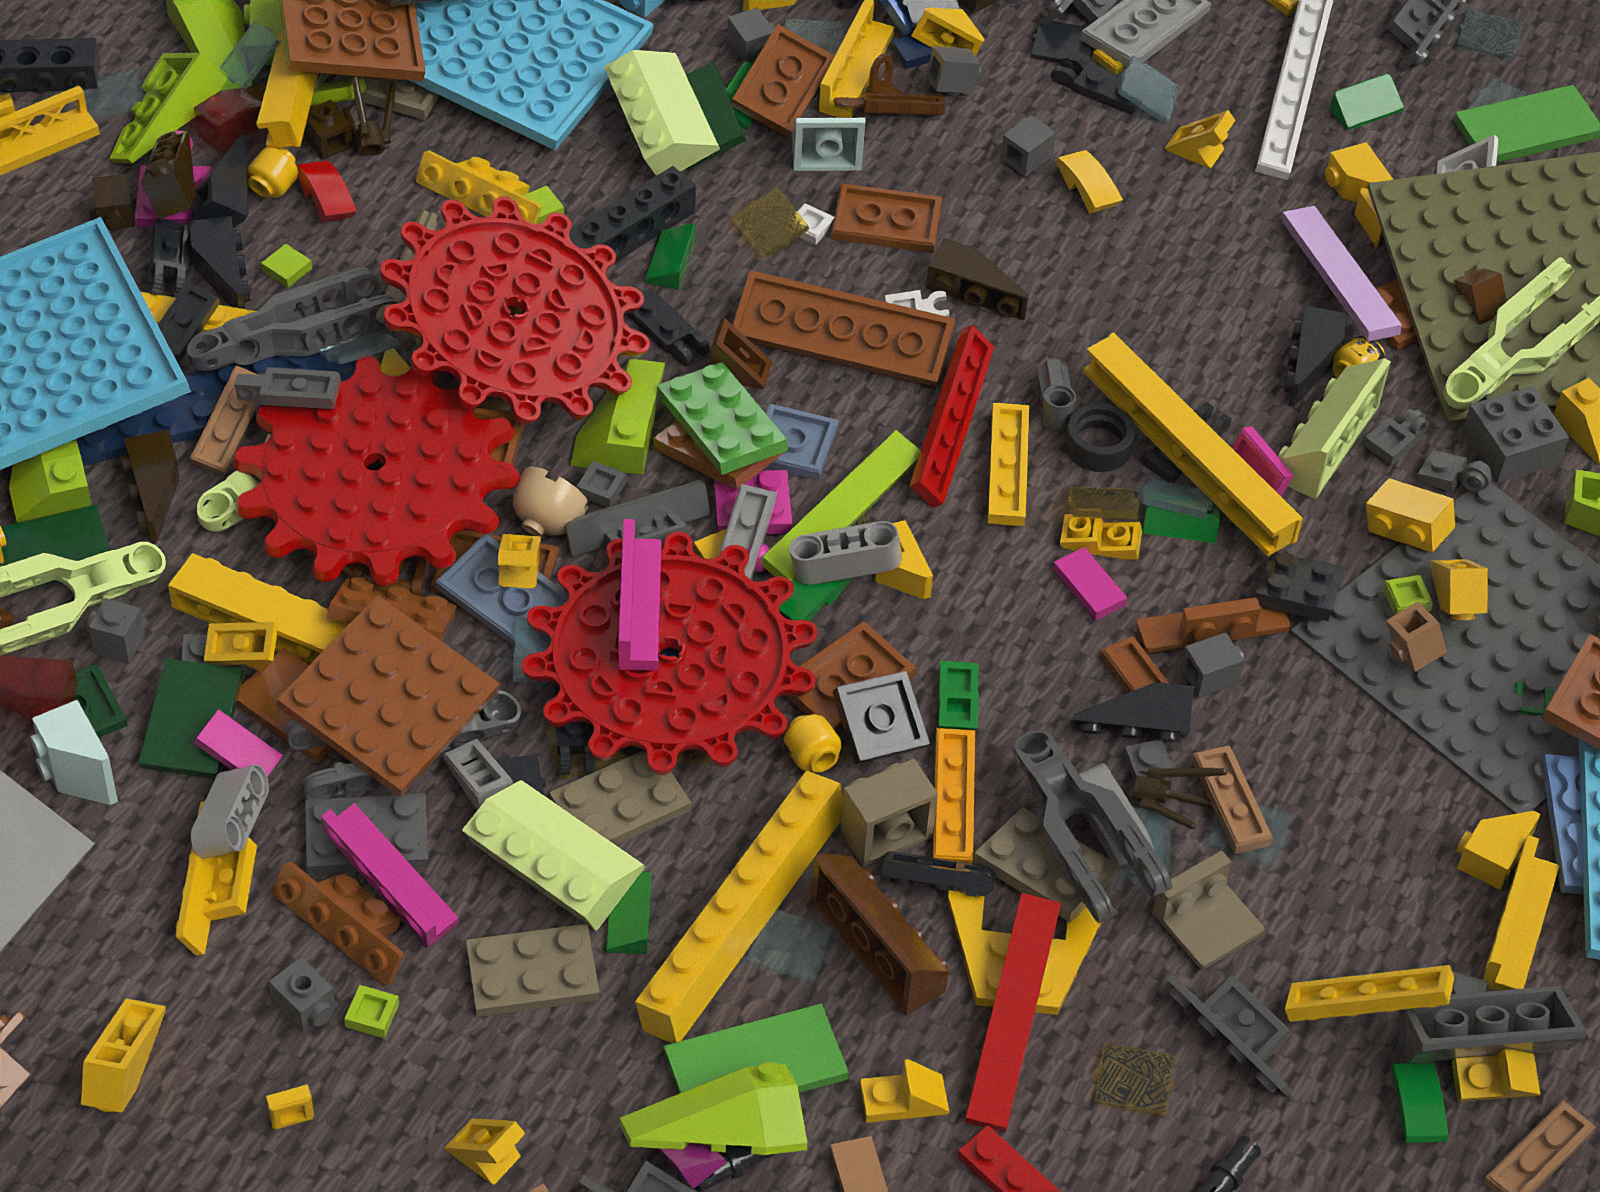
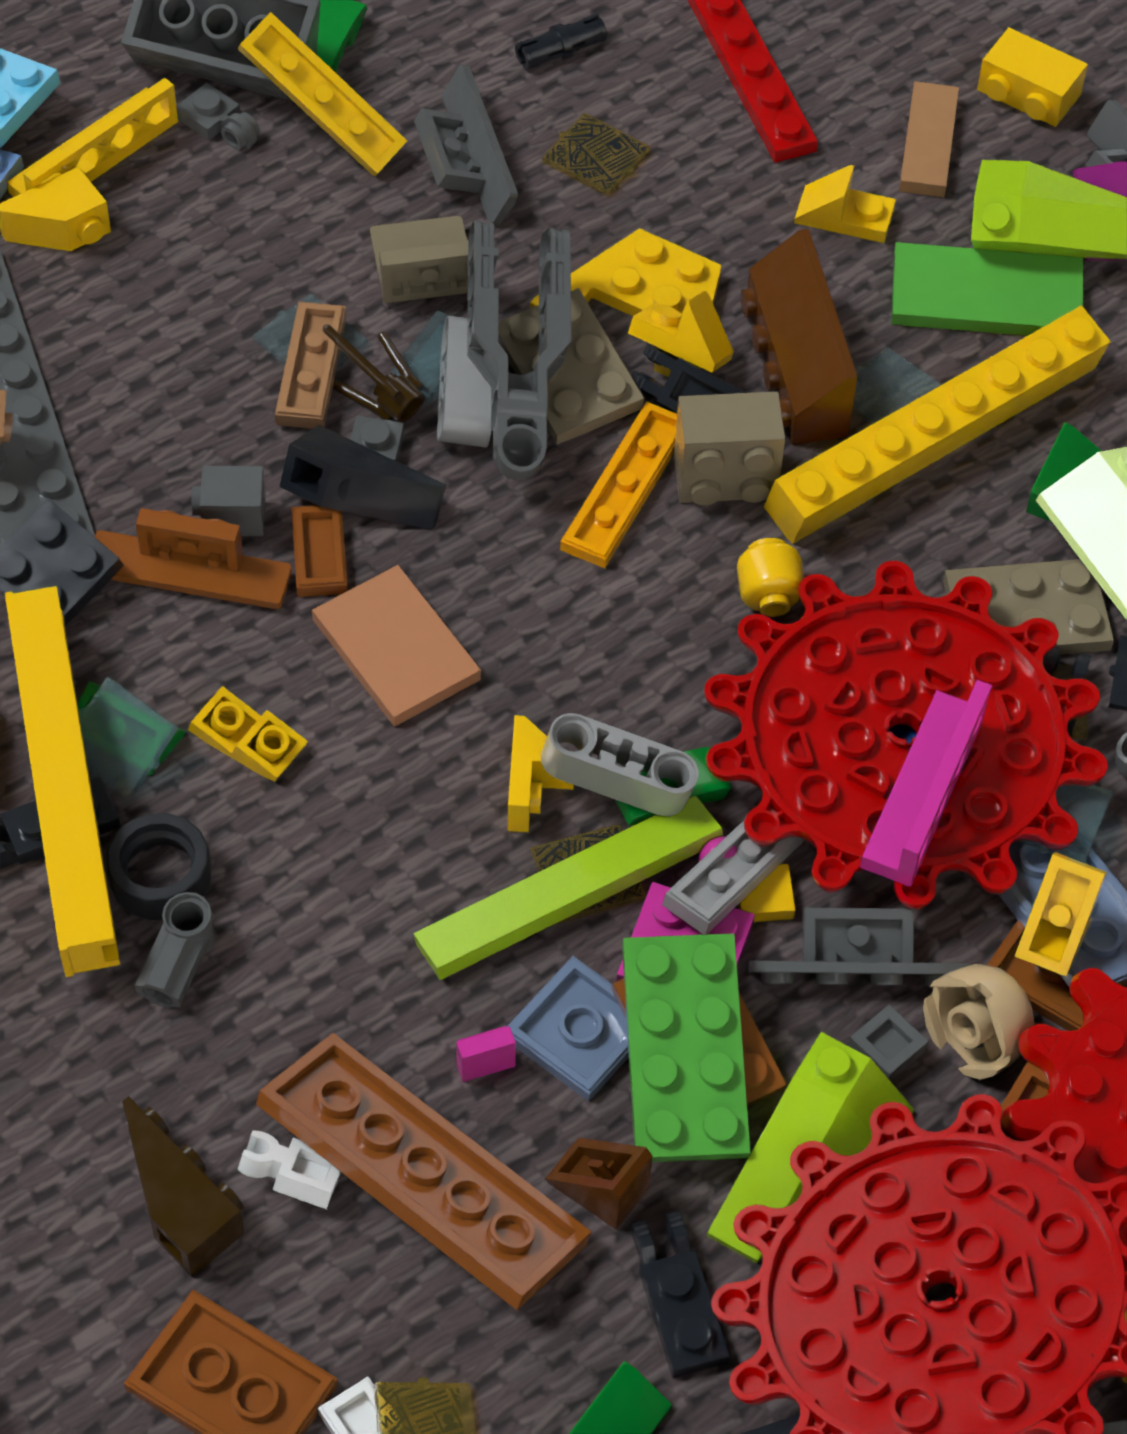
camera: 155 degrees left, 5 degrees up
dark orange plate [785,621,916,733] -> none
plate [832,671,930,765] -> none
red plate [909,325,994,508] -> none
green slope [938,661,979,731] -> none
red tile [965,893,1061,1133] -> none
yellow plate [987,403,1029,526] -> none
dark pink tile [1053,547,1127,621] -> none
clear yellow piece [1067,487,1139,519] -> none
none -> nougat tile [312,565,481,727]
none -> dark pink tile [456,1026,516,1082]
none -> yellow slope [628,291,734,373]

